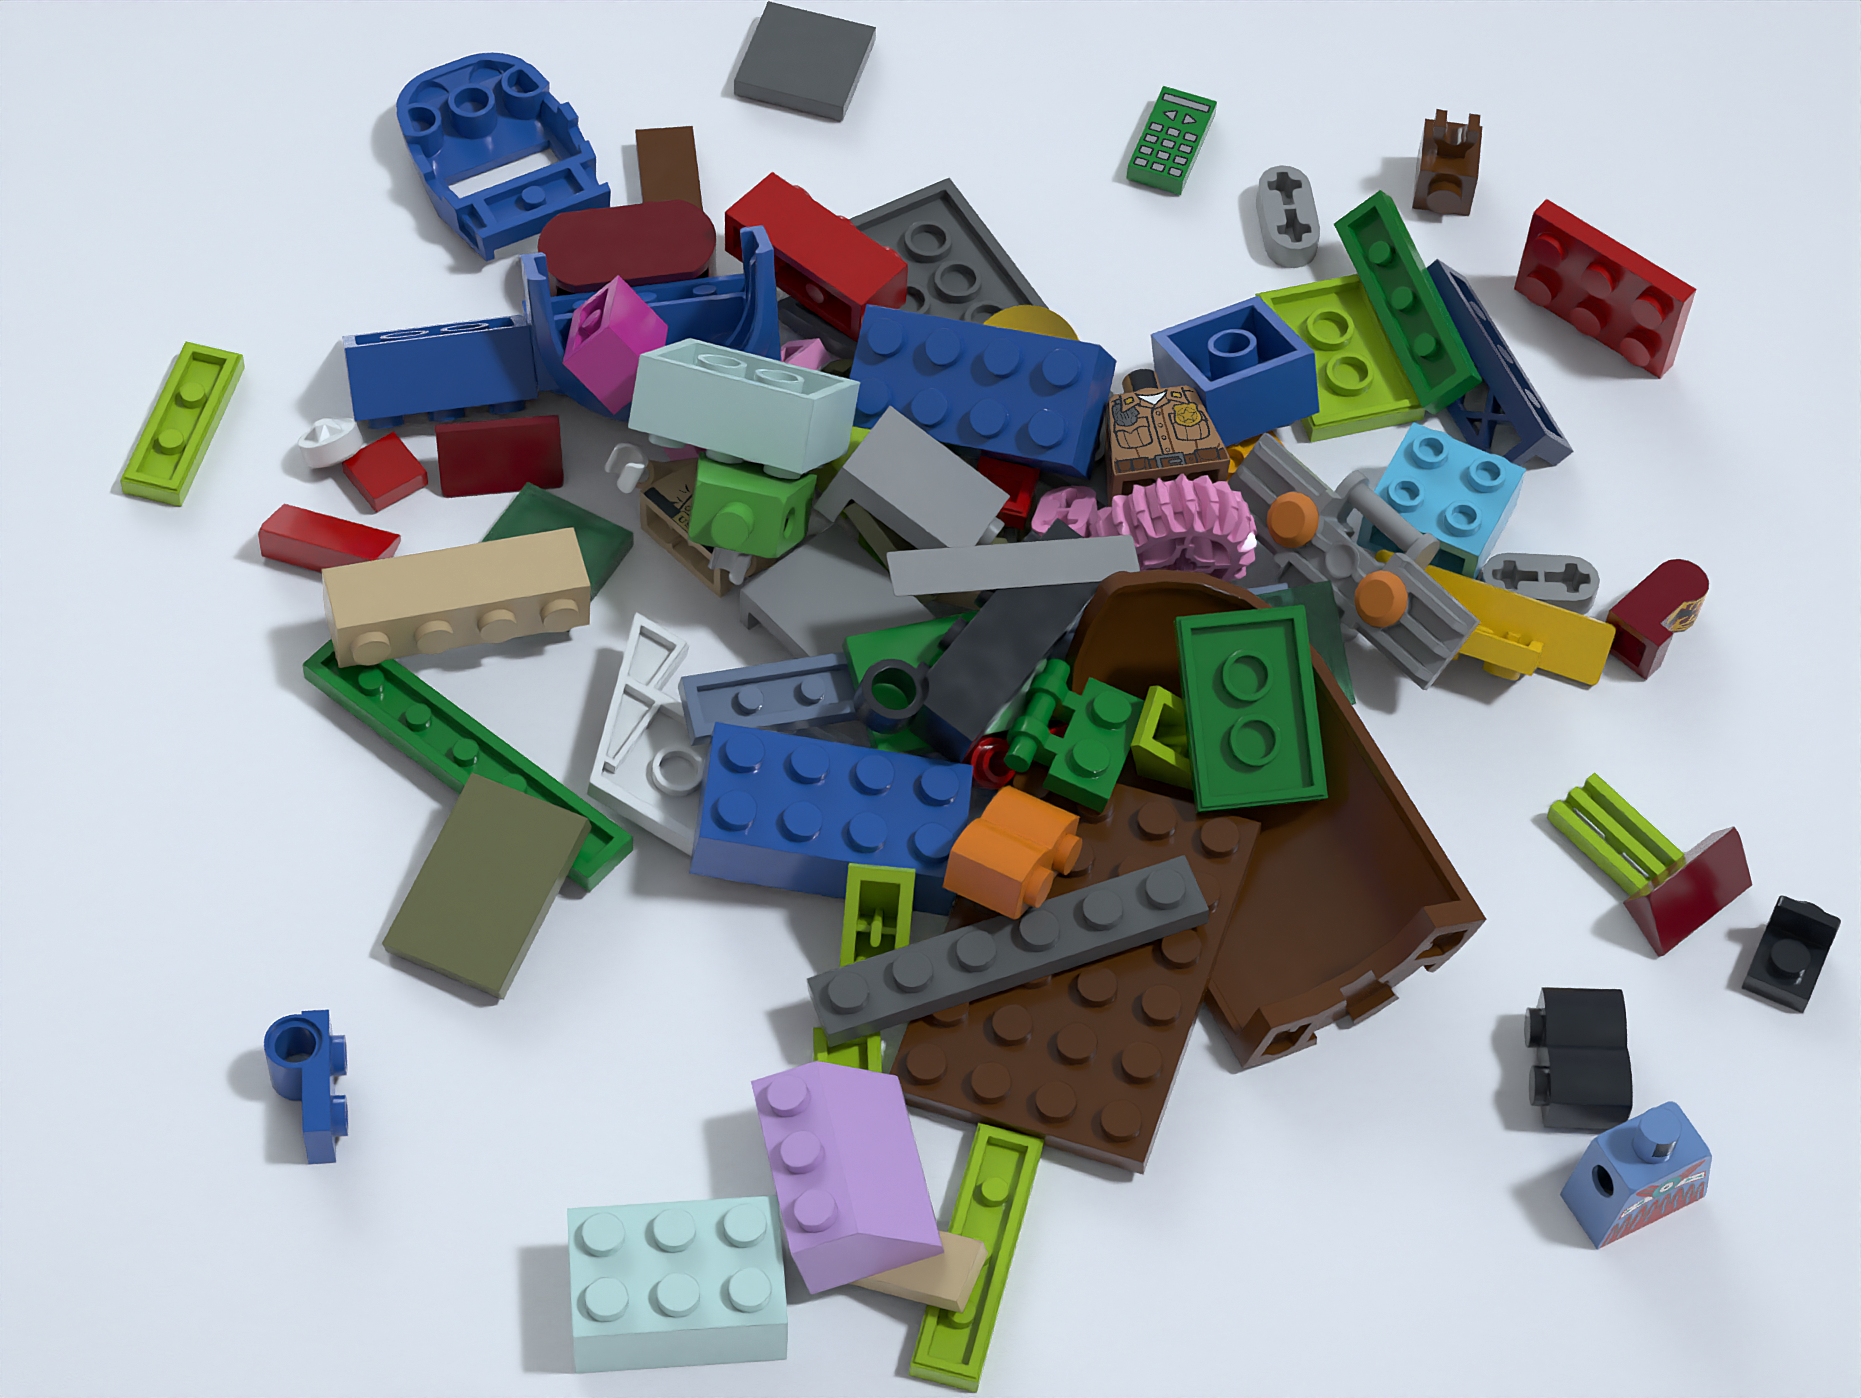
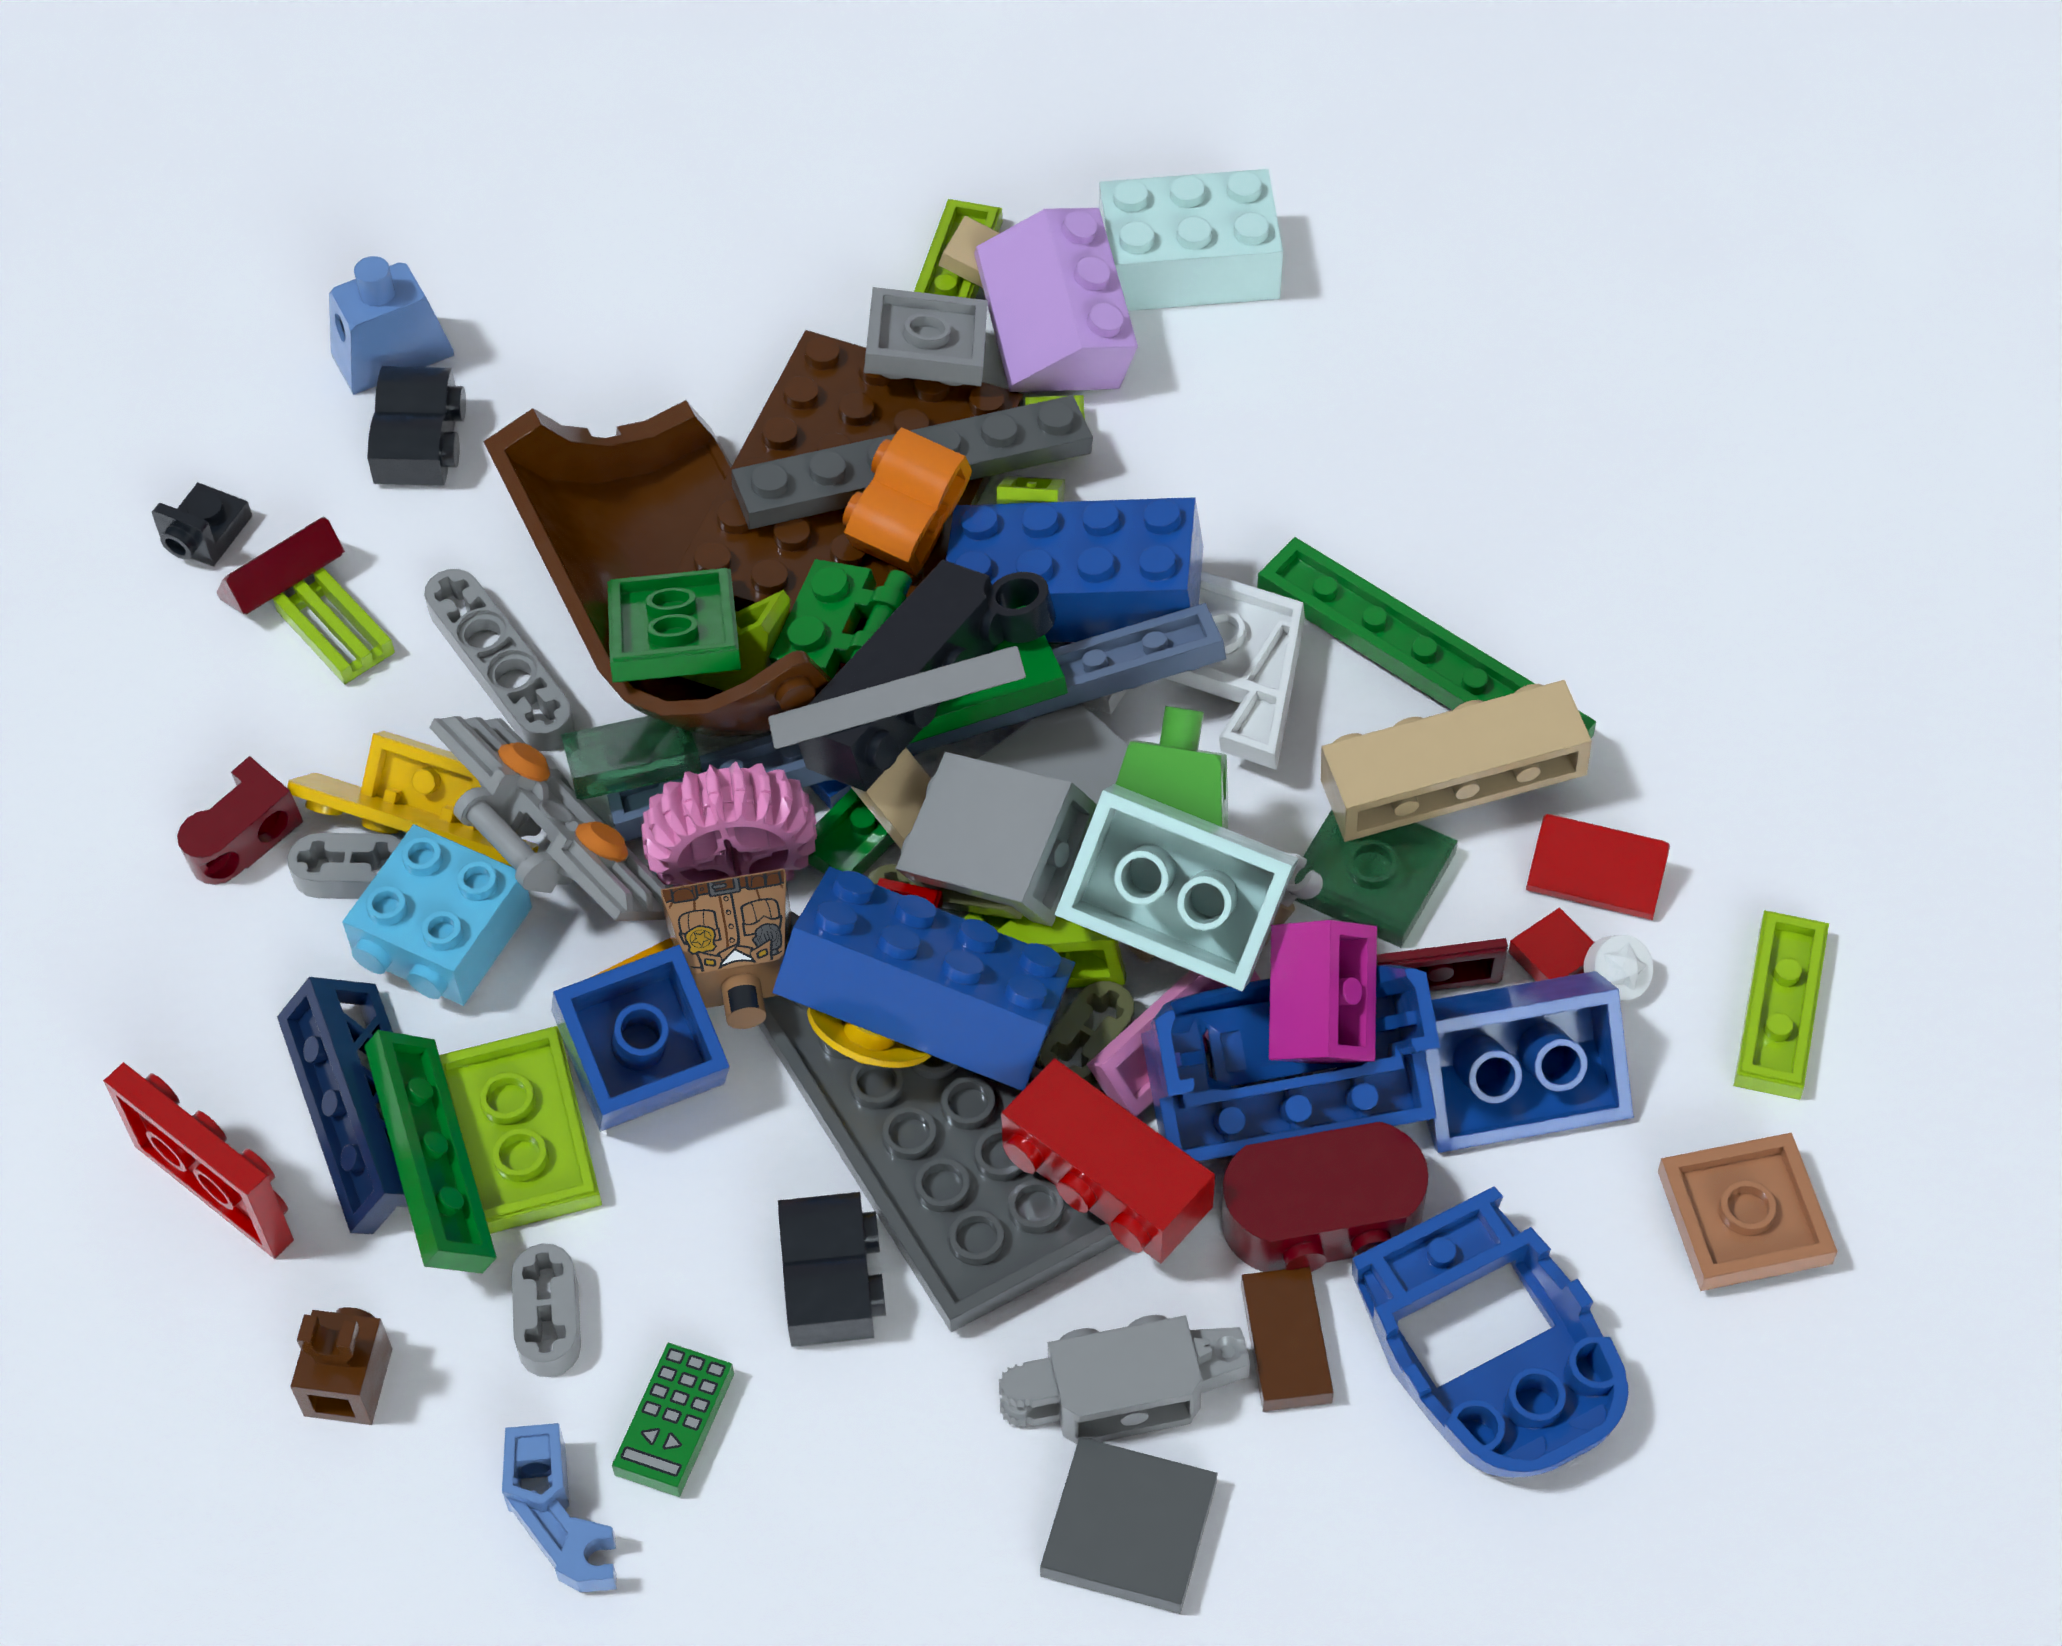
camera: 175 degrees left, 0 degrees up
blue plate [264,1009,349,1165] -> none
olive tile [382,773,592,1000] -> none
bright pink beam [1031,485,1098,538] -> none
none -> light grey beam [424,569,575,751]
none -> medium blue piece [502,1423,617,1593]
none -> black brick [778,1192,886,1347]
none -> light grey plate [864,287,988,386]
none -> light grey hinge [999,1315,1250,1444]
none -> nougat plate [1658,1132,1838,1291]

